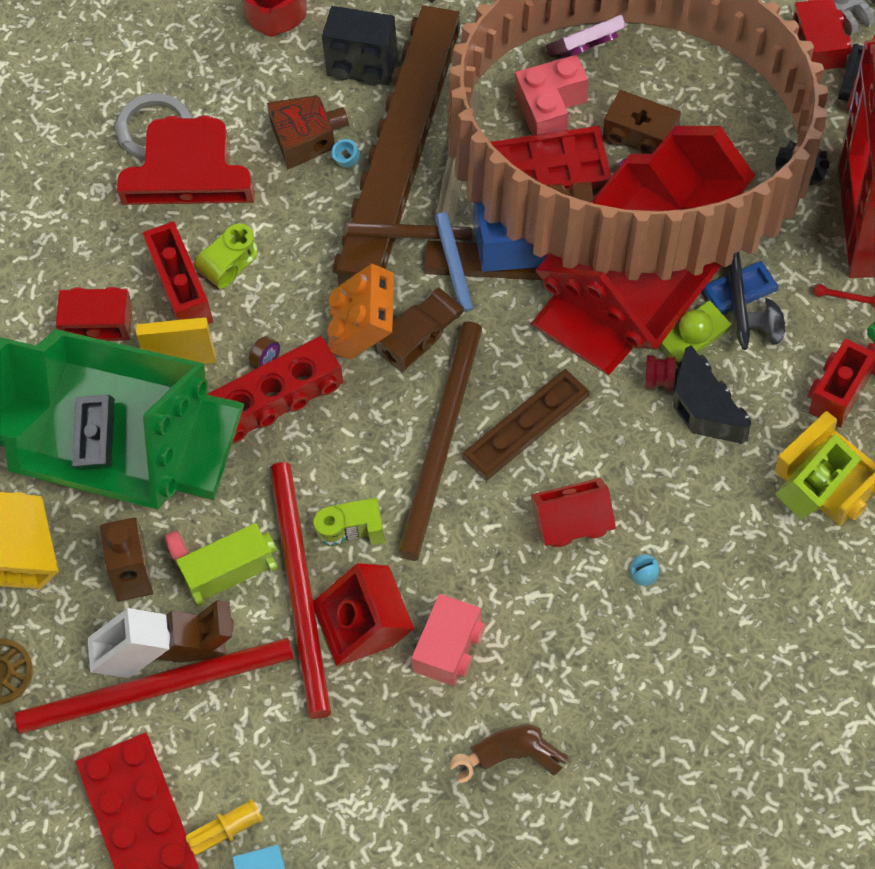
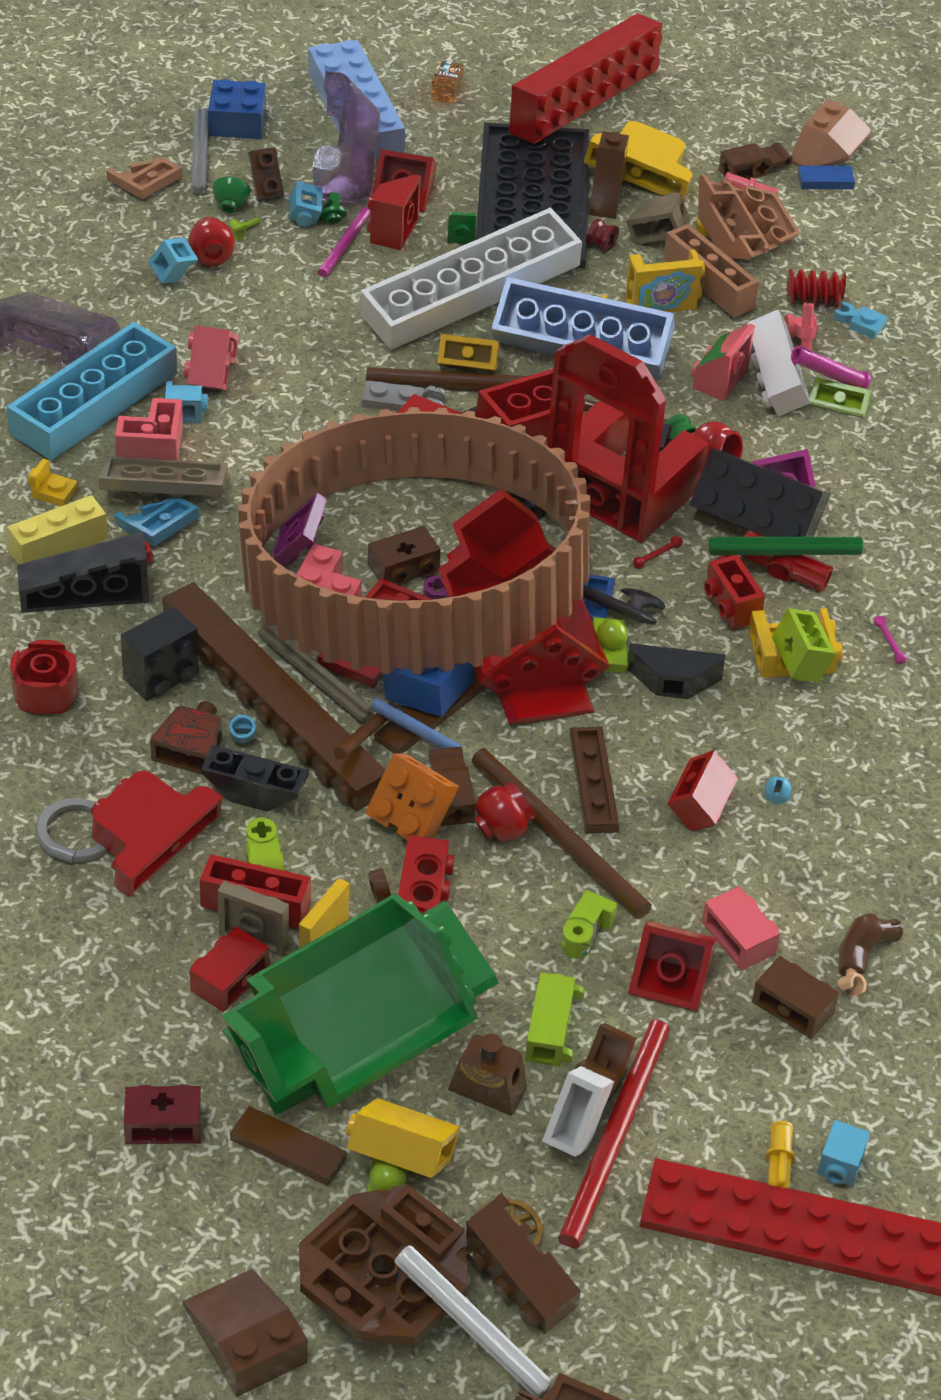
camera: 60 degrees left, 15 degrees down
plate [72,394,115,470] -> none
coral tile [165,530,189,566] -> none
red piece [270,462,331,719] -> none
dark red wheel [645,355,675,391] -> none
none -> black slope [201,745,309,812]
none -> dark tan plate [218,881,289,957]
none -> red piece [473,781,536,842]
none -> reddish brown brick [752,956,839,1039]

